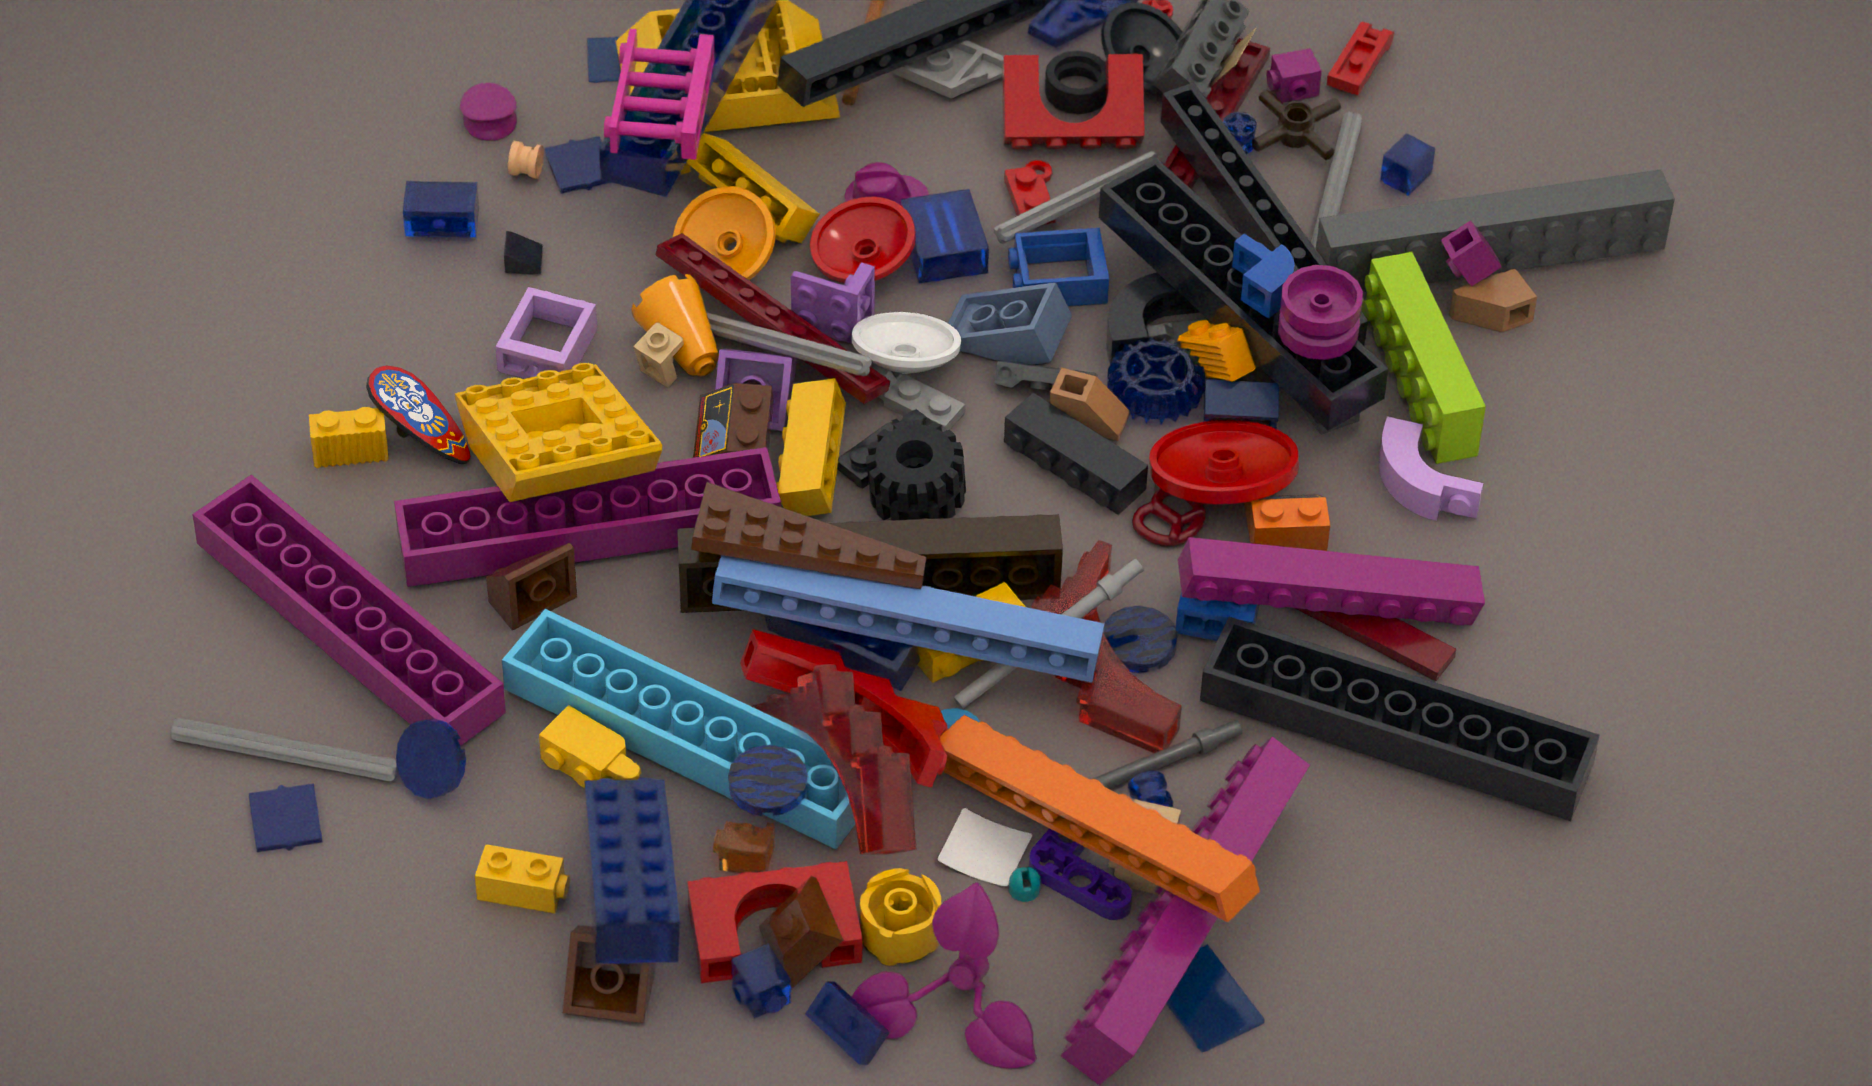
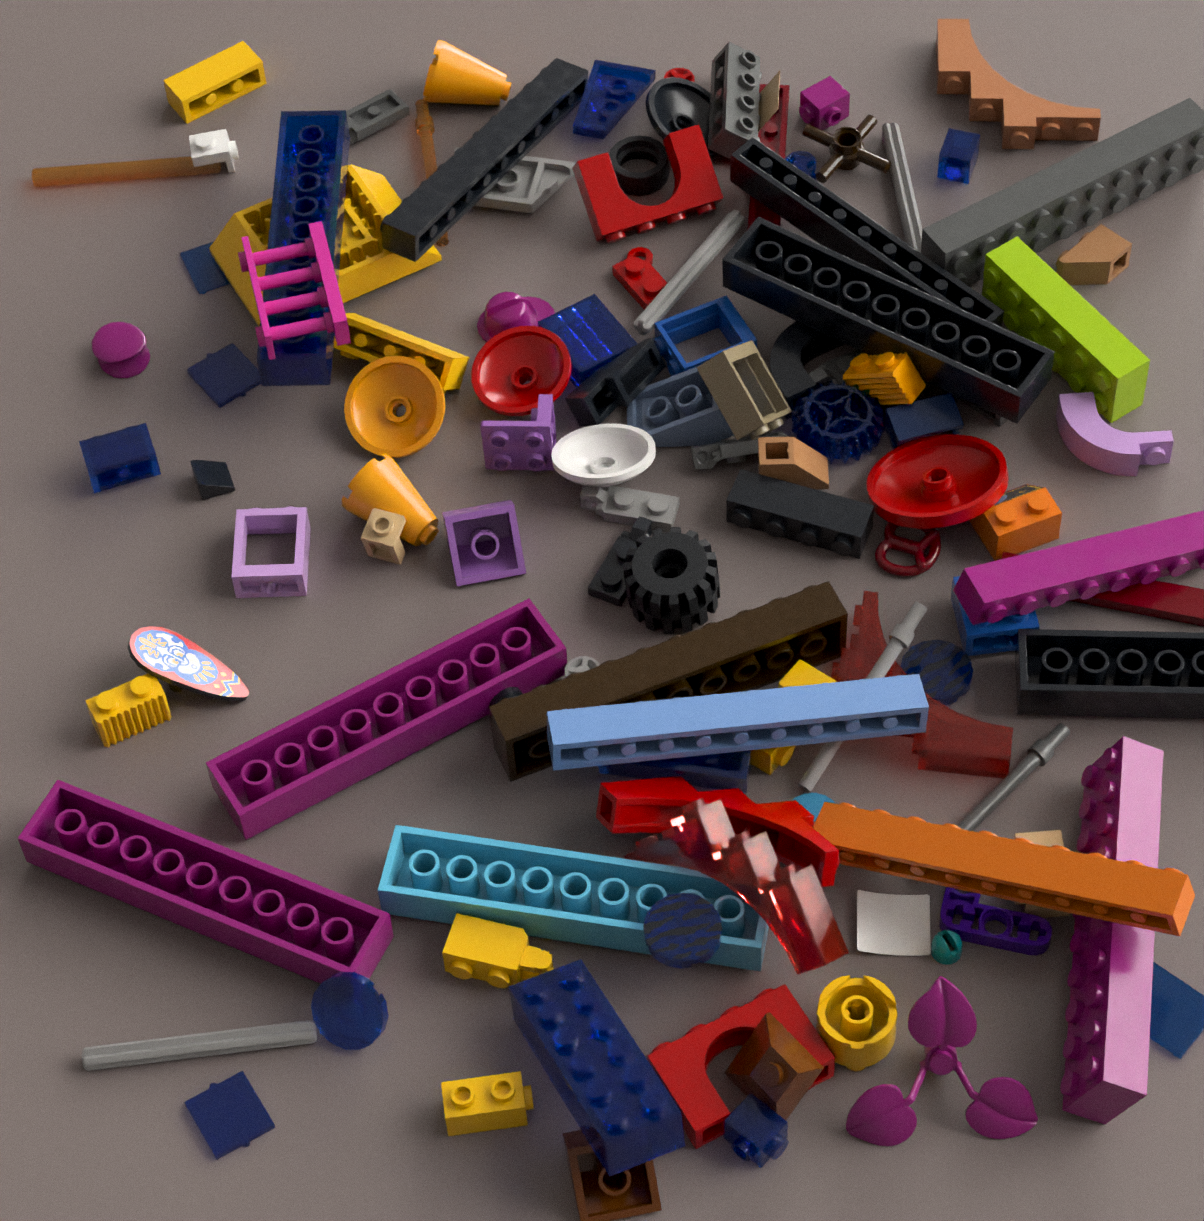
camera: 15 degrees left, 5 degrees up
yellow slope [455,363,662,502] -> none
reddish brown slope [486,543,577,631] -> none
light nougat wheel [508,141,544,179] -> none
dark red tile [655,233,891,404] -> none
reddish brown wing [691,482,926,589] -> none
slope [693,383,774,458] -> none
light grey axle [707,313,872,376] -> none
clear orange brick [713,821,775,874] -> none
yellow brick [776,378,846,516] -> none
clear blue plate [805,981,890,1065] -> none
clear blue wheel [1128,770,1173,808] -> none
blue brick [1232,234,1294,318] -> none
magenta wheel [1278,265,1363,360] -> none
red plate [1326,21,1394,96] -> none
magenta brick [1441,220,1502,287] -> none
none -> black slope [565,338,666,426]
none -> dark tan window [696,340,792,440]
none -> nougat arch [936,19,1101,149]

